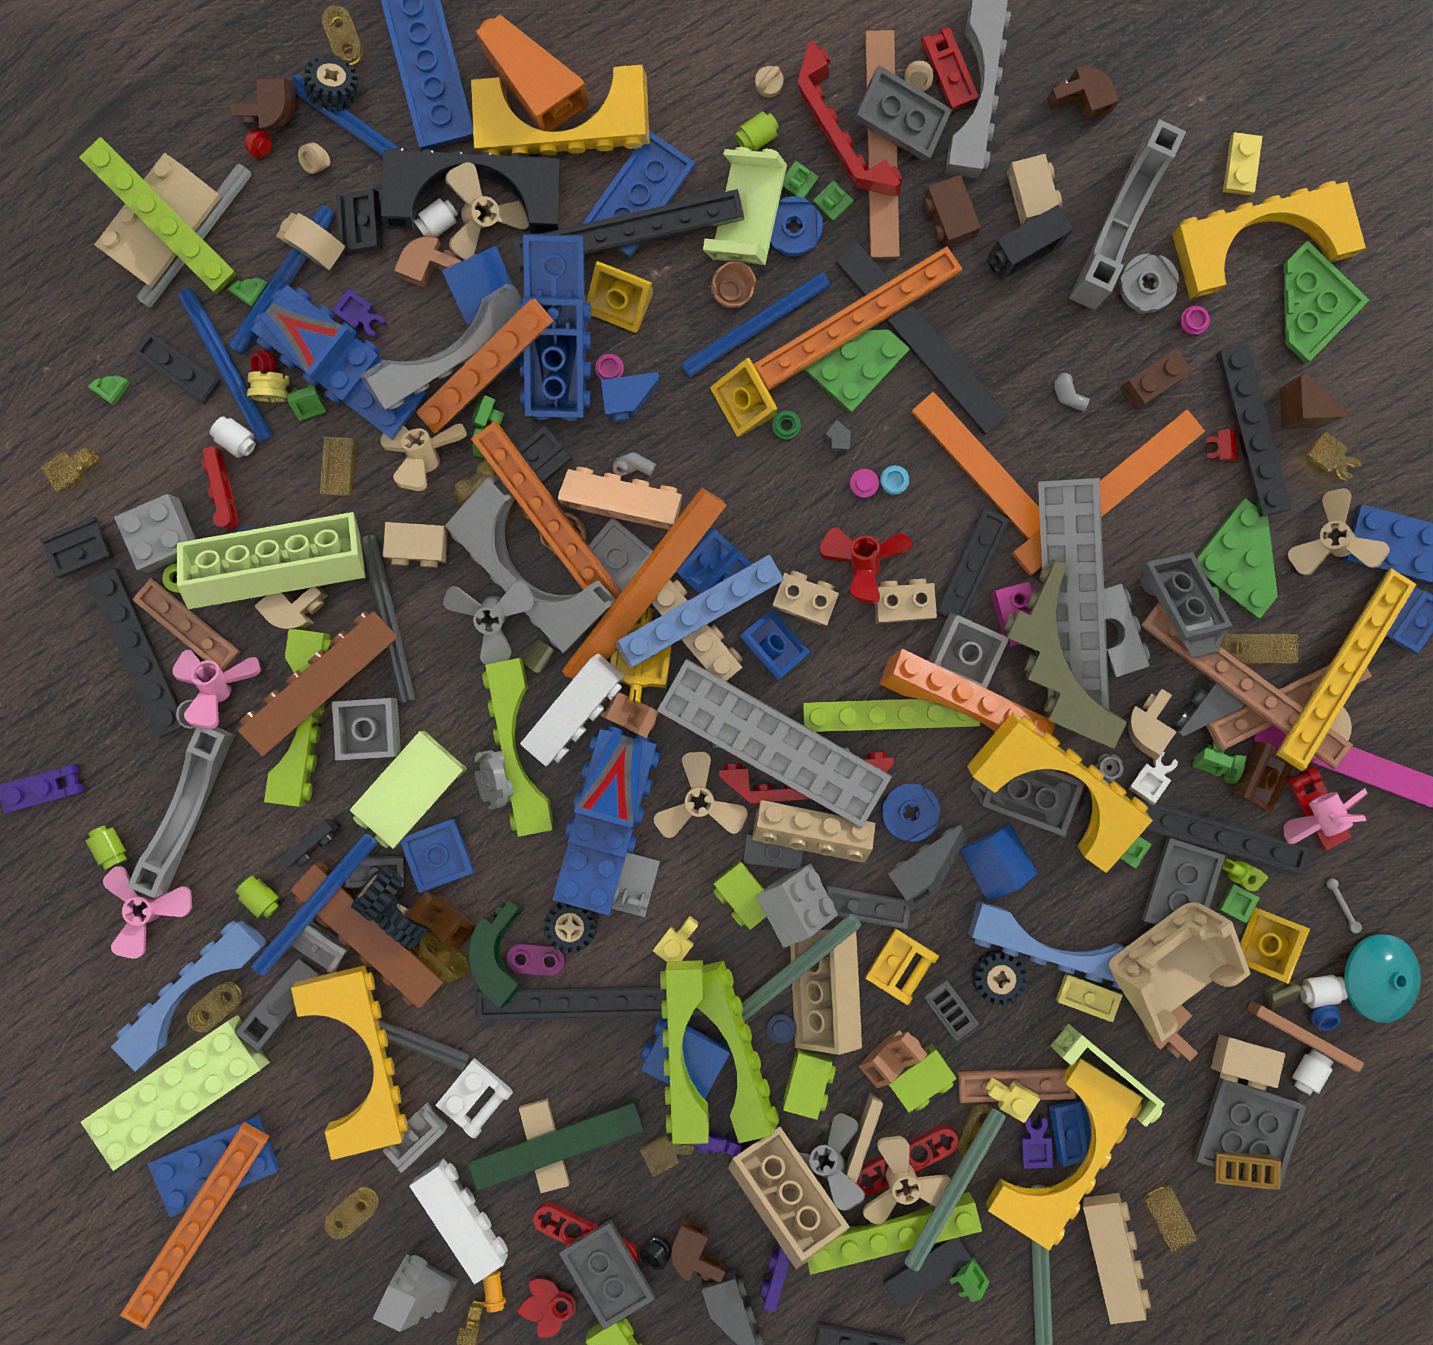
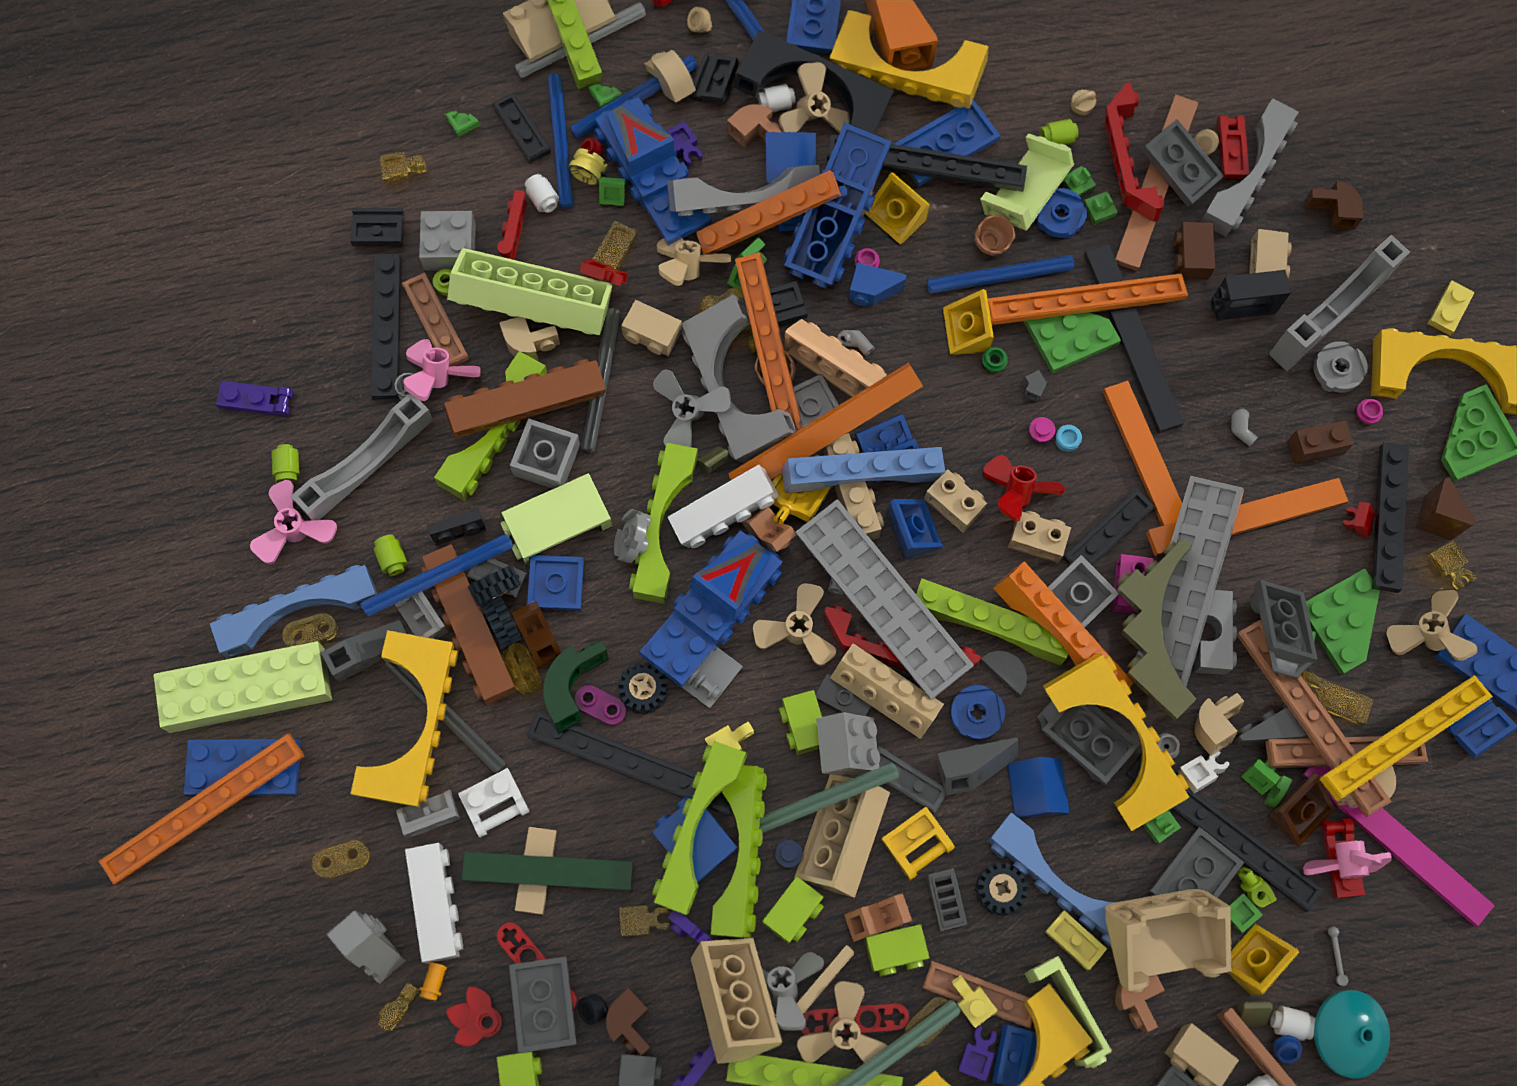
camera: 20 degrees right, 15 degrees down
none -> red plate [579,259,628,286]
none -> dark grey tile [980,651,1027,697]

